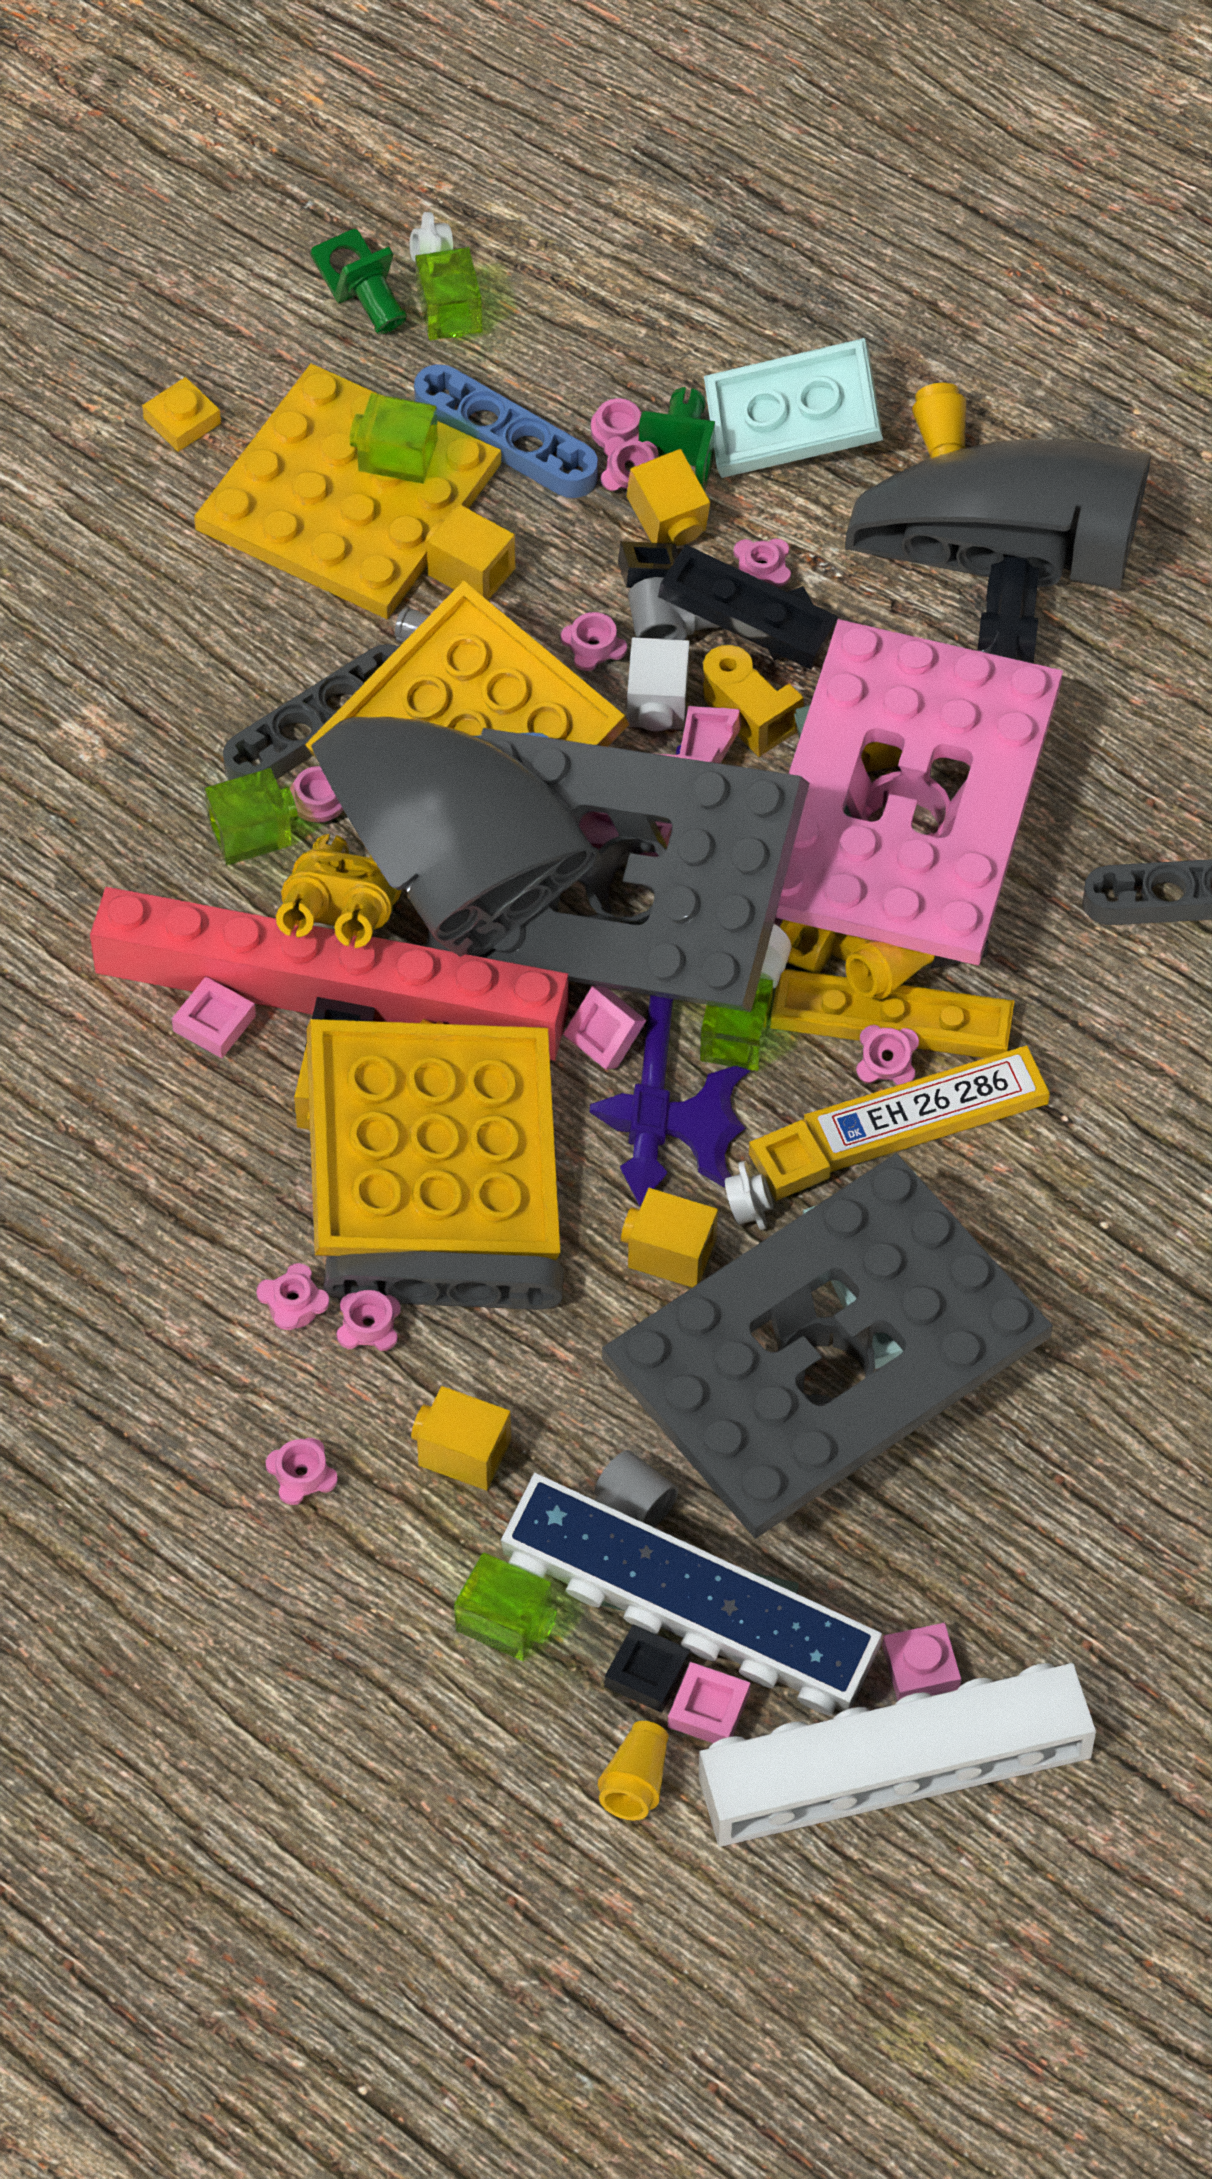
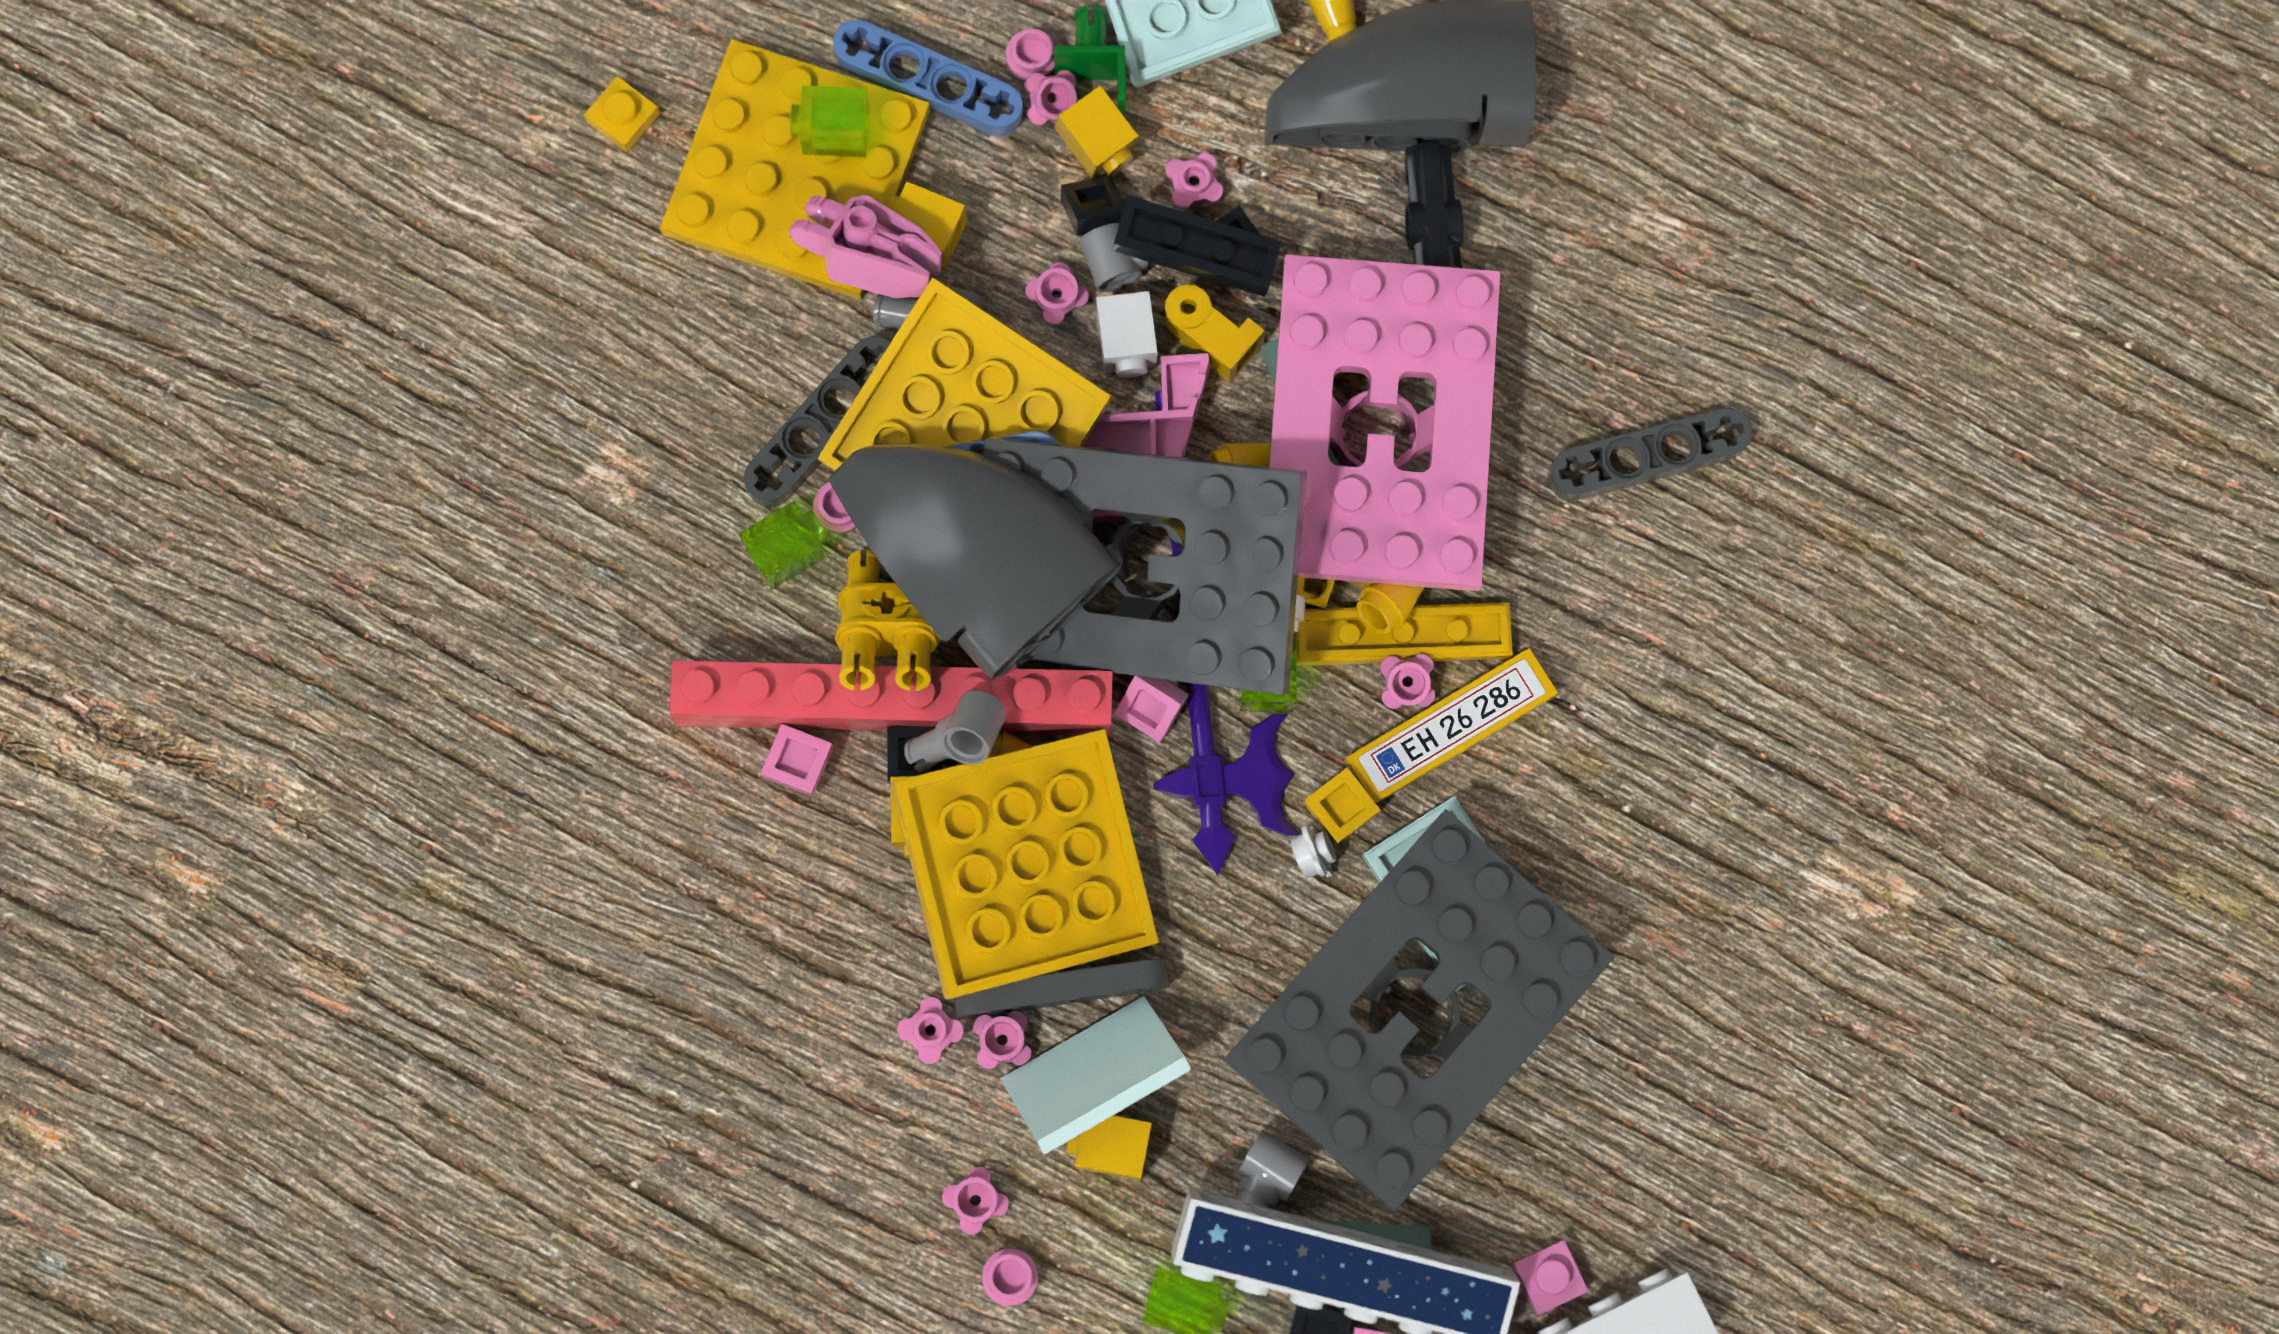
camera: 15 degrees left, 20 degrees up
yellow brick [621,1188,718,1288] -> none
none -> bright pink hinge [789,194,942,298]
none -> light grey pin [904,690,1006,772]
none -> bright pink plate [982,1249,1038,1306]
none -> light aqua tile [1000,996,1191,1155]

